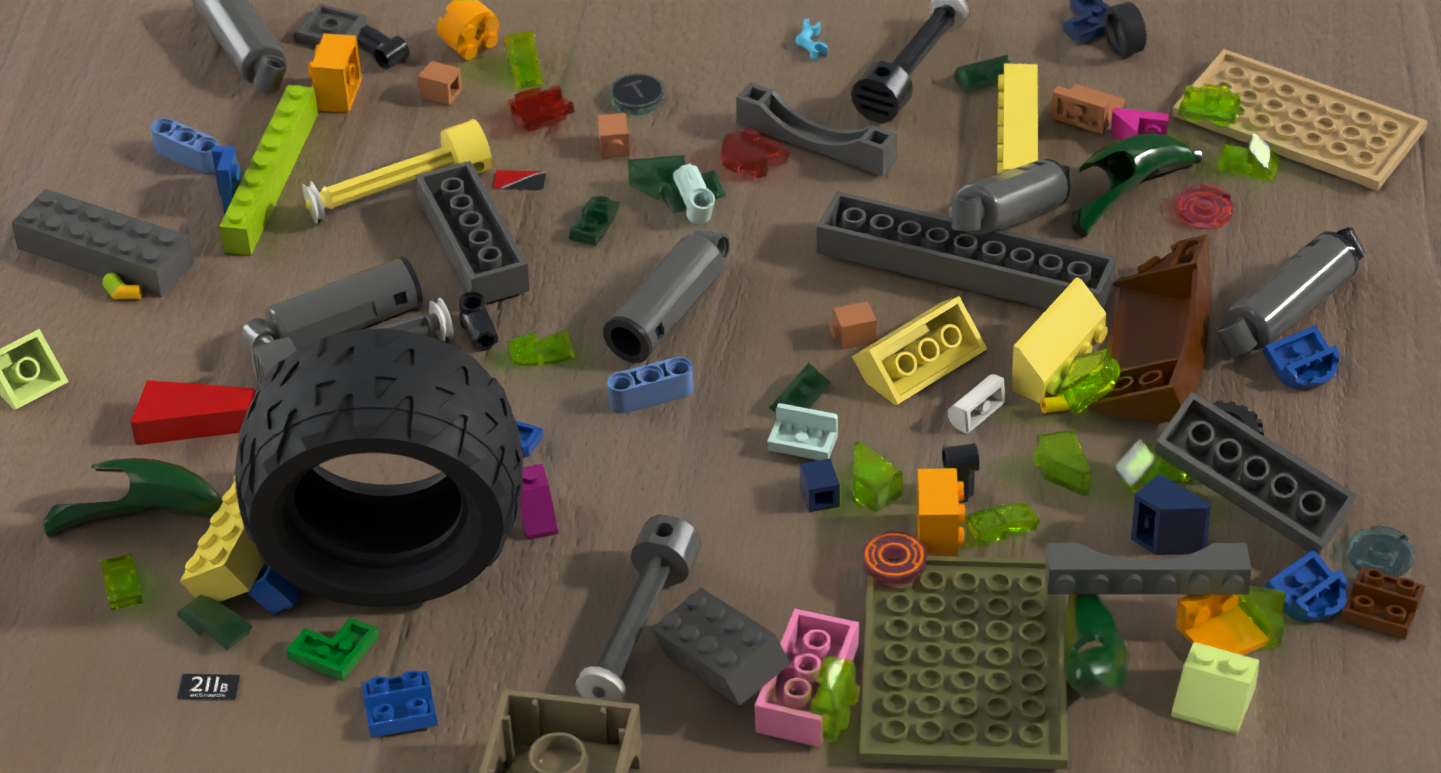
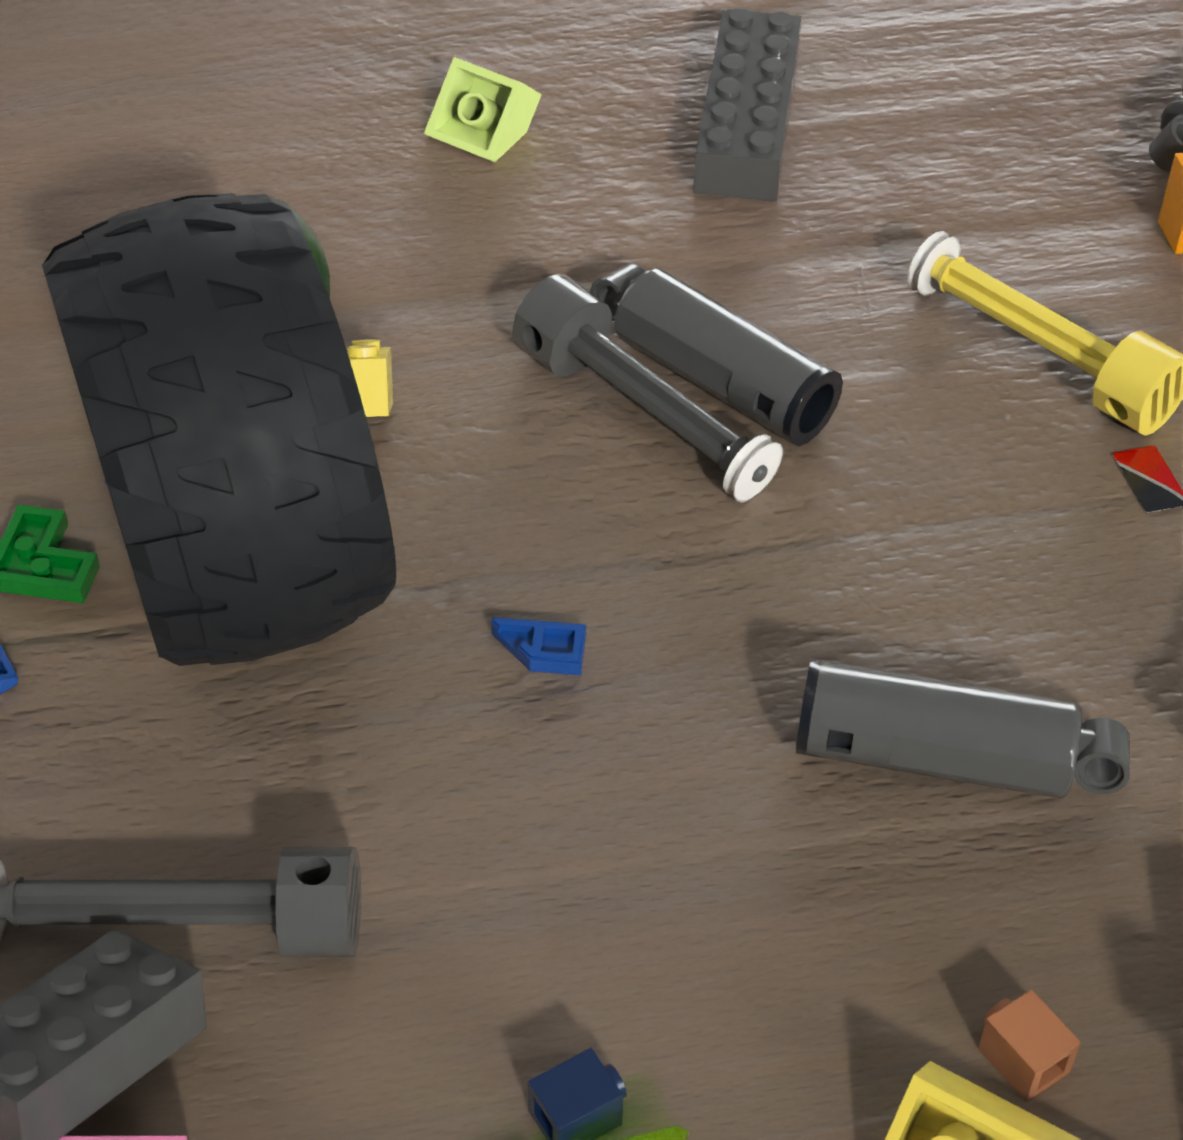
camera: 70 degrees right, 5 degrees up
arm [102,273,142,300] -> none
red slope [131,380,255,445] -> none
medium blue beam [150,118,219,174] -> none
clear green slope [177,595,252,651] -> none
blue slope [212,145,241,214] -> none
lime brick [219,85,318,256] -> none
dark grey brick [416,161,530,303] -> none
black piece [459,291,498,351] -> none
clear neon green slope [507,330,576,366] -> none
magenta slope [518,464,558,540] -> none
clear green slope [569,196,620,246] -> none
medium blue beam [607,357,694,413] -> none
light aqua bracket [767,403,838,460] -> none
clear green slope [769,362,831,412] -> none

